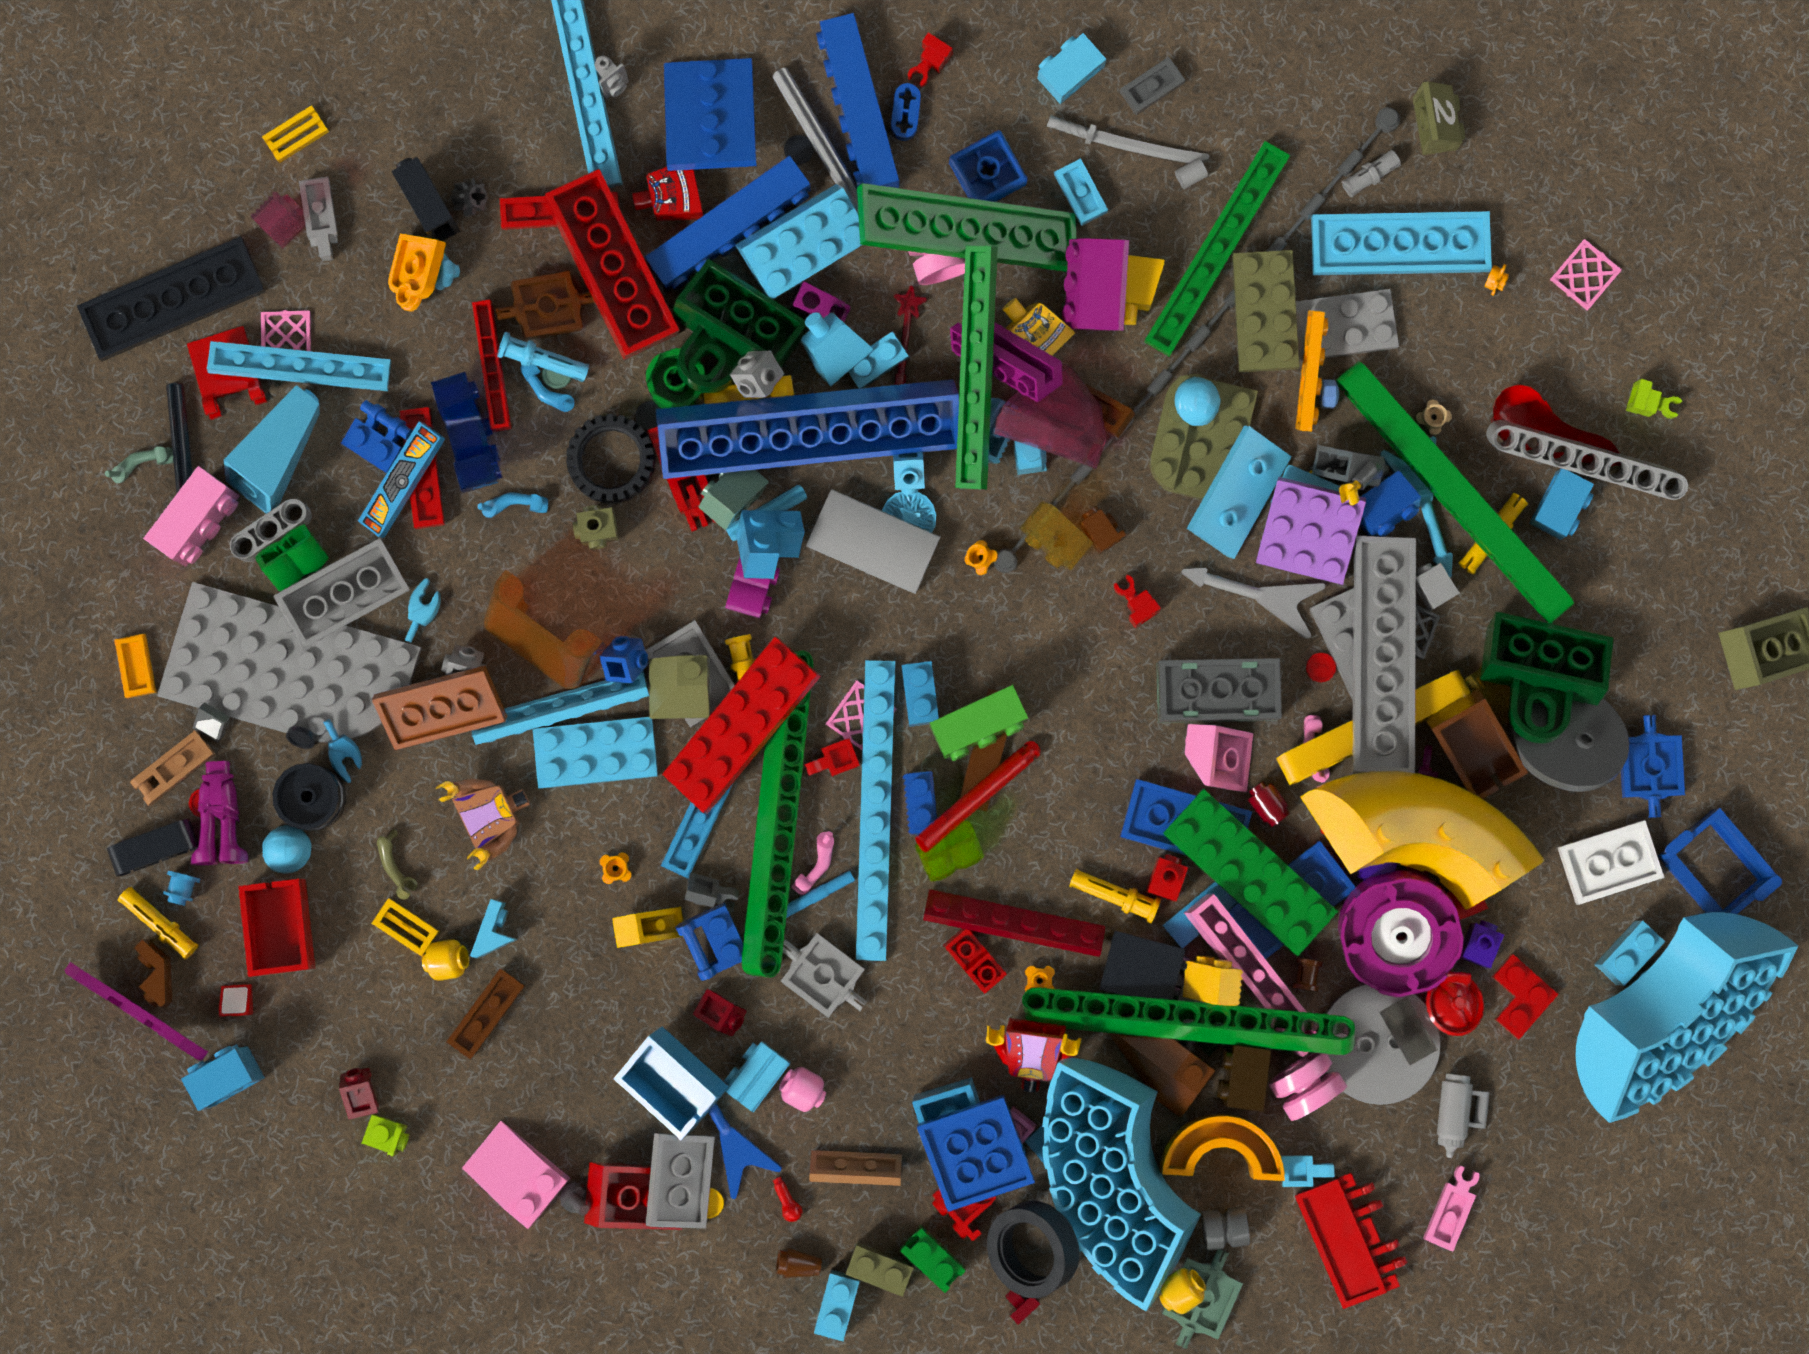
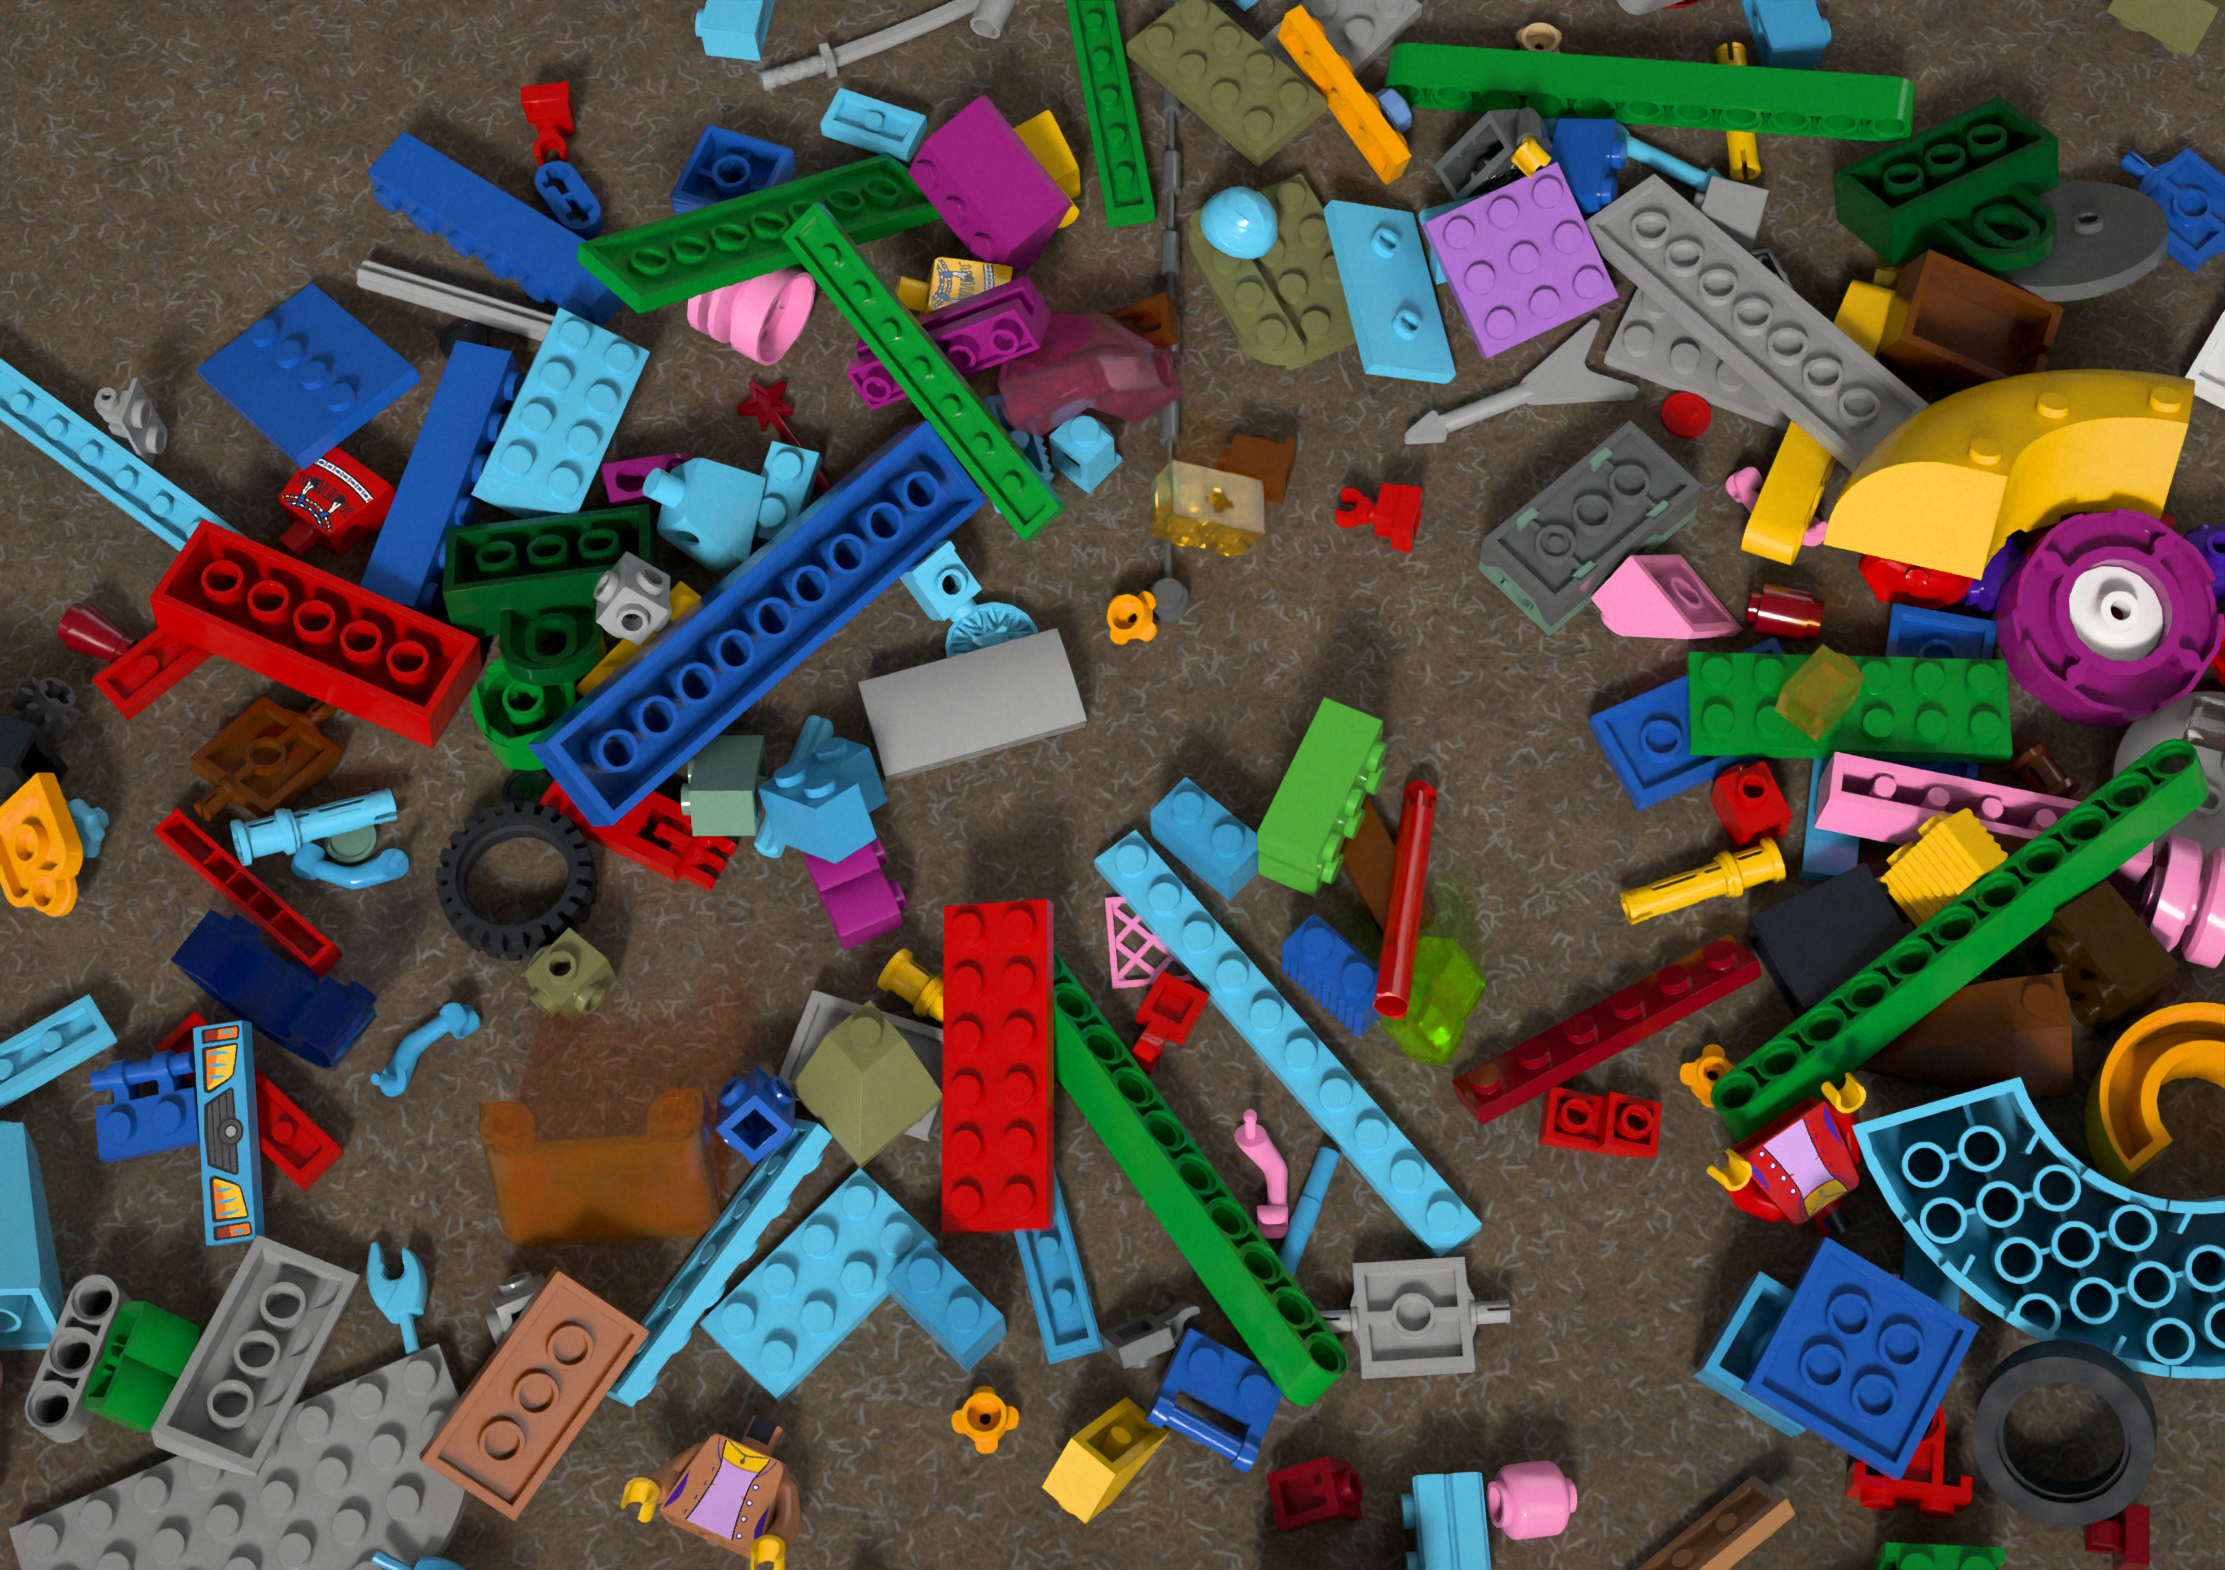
camera: 35 degrees left, 20 degrees down
none -> dark red cone [57,603,139,663]
none -> dark azure brick [885,1239,1008,1372]
none -> clear yellow brick [1775,644,1865,742]

